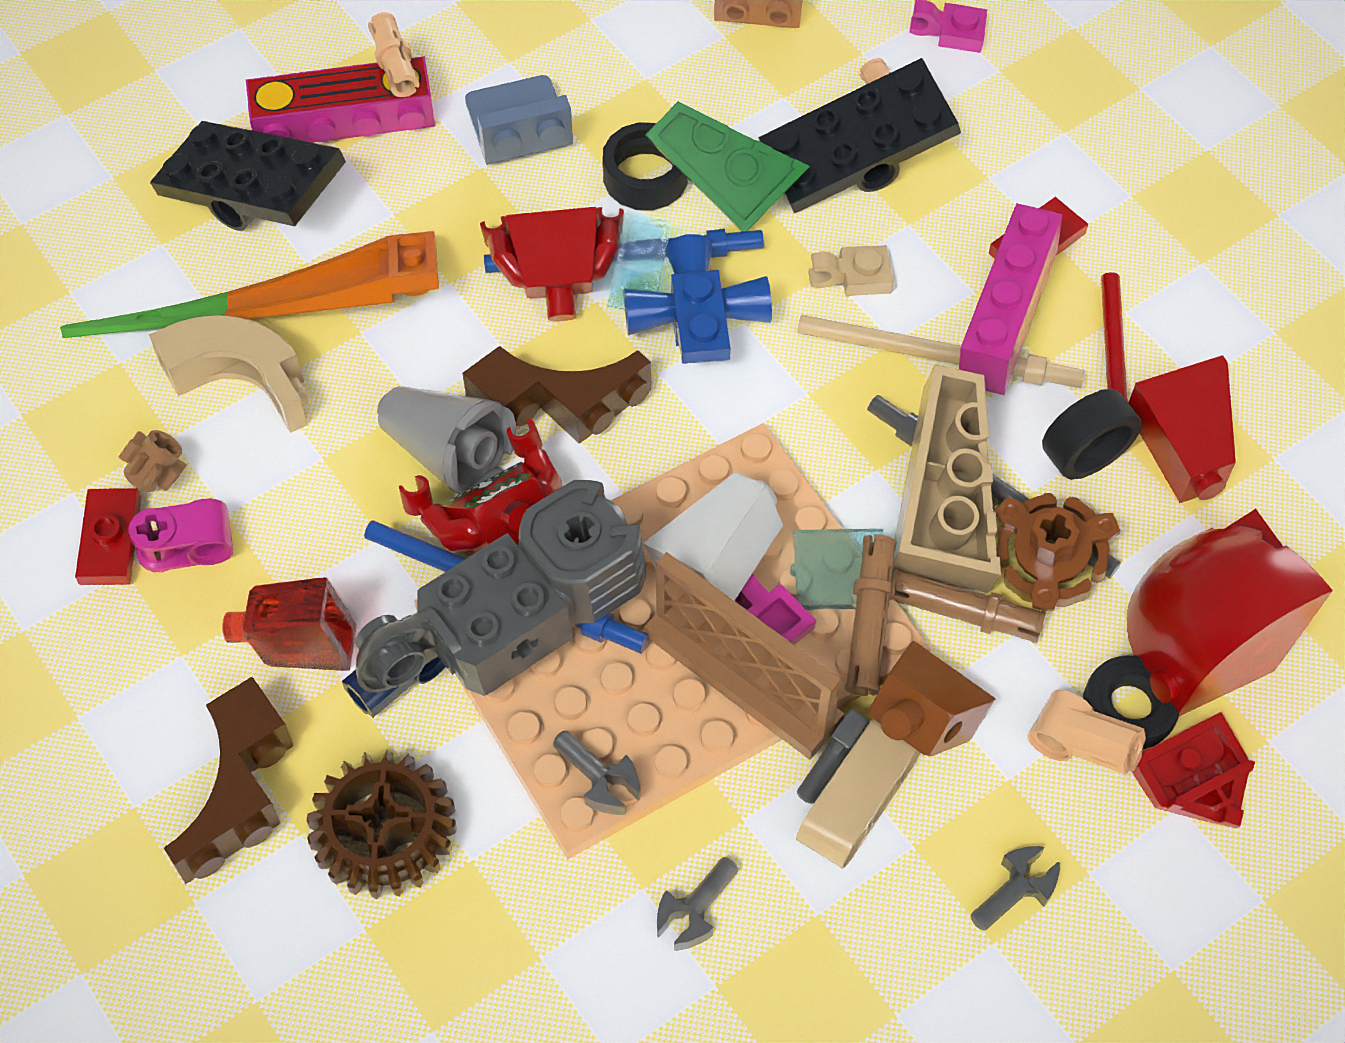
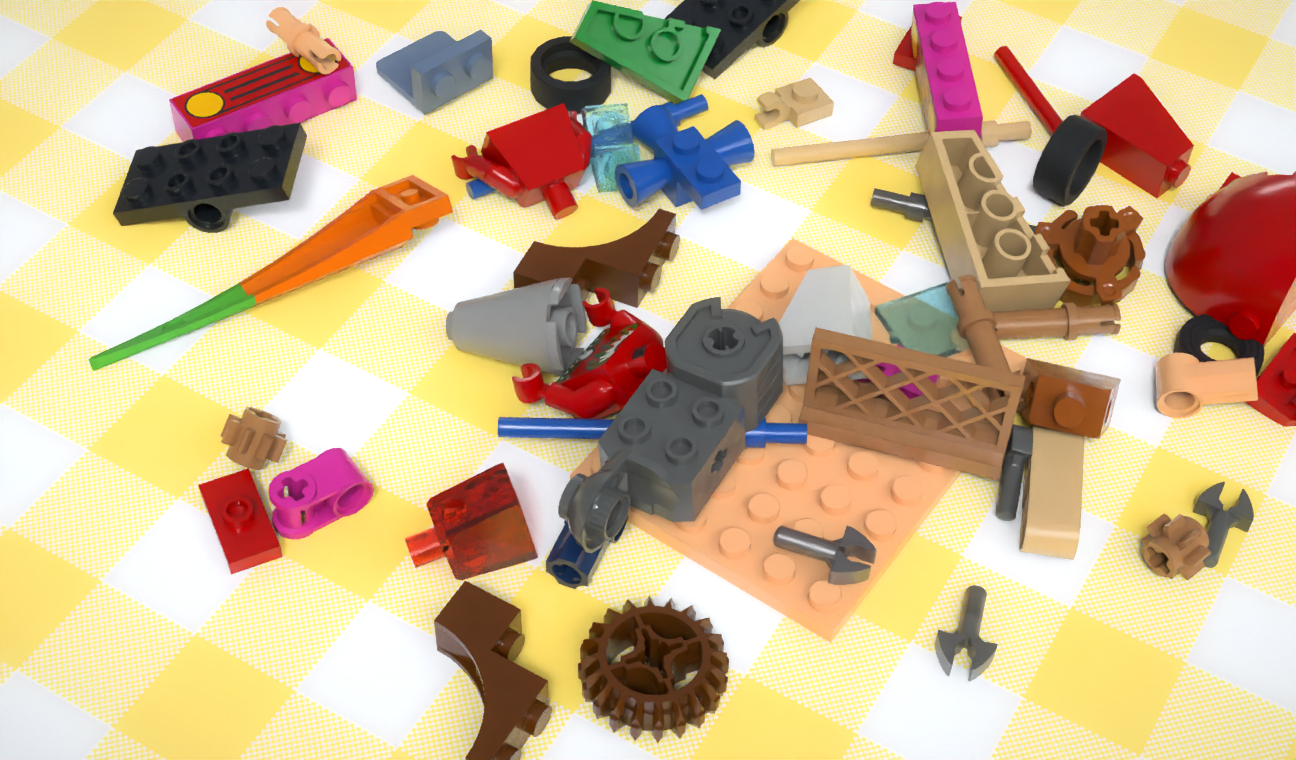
camera: 25 degrees left, 10 degrees down
tan arch [149,315,309,433] -> none
none -> medium nougat gear [1141,513,1211,580]

